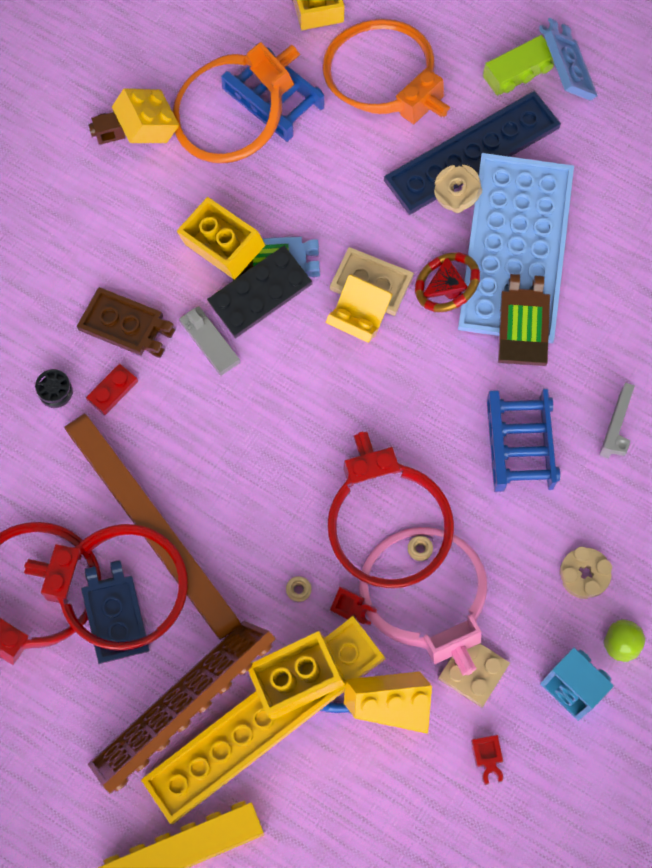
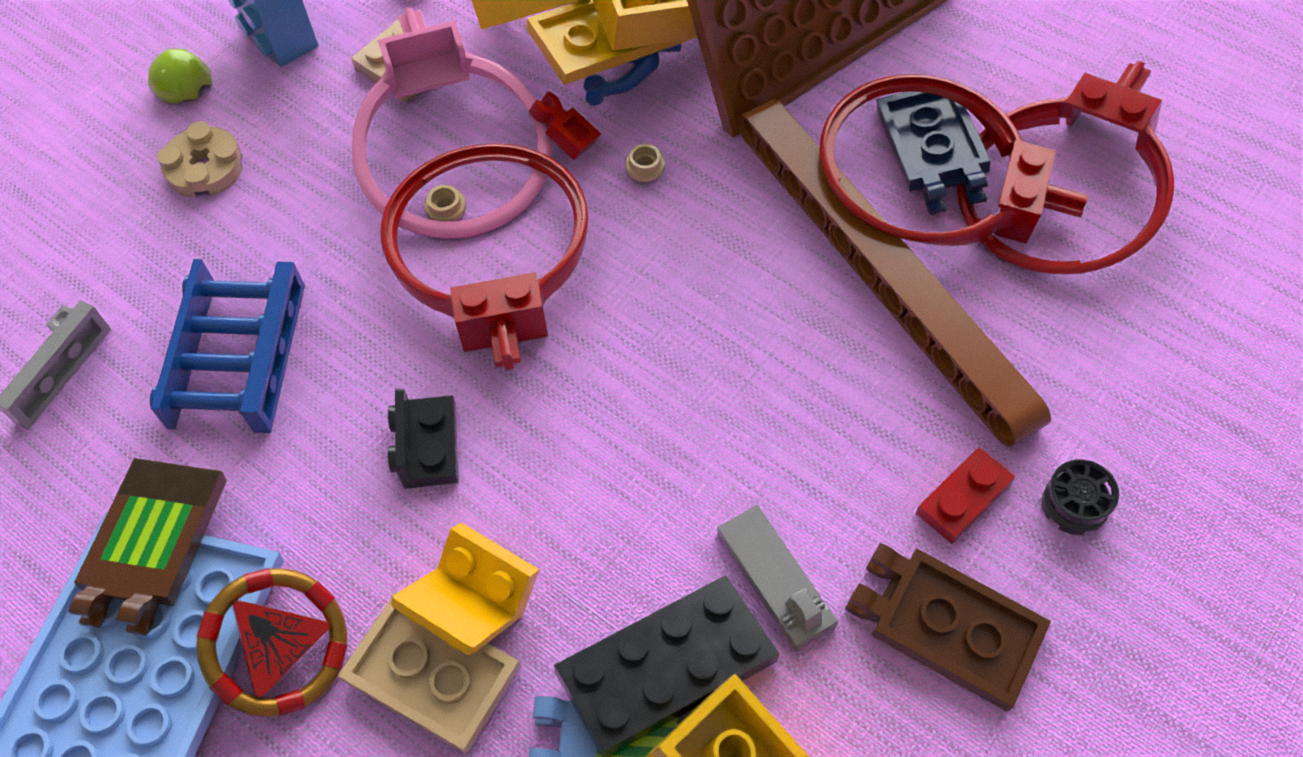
camera: 170 degrees left, 10 degrees down
none -> black bracket [388,388,459,489]

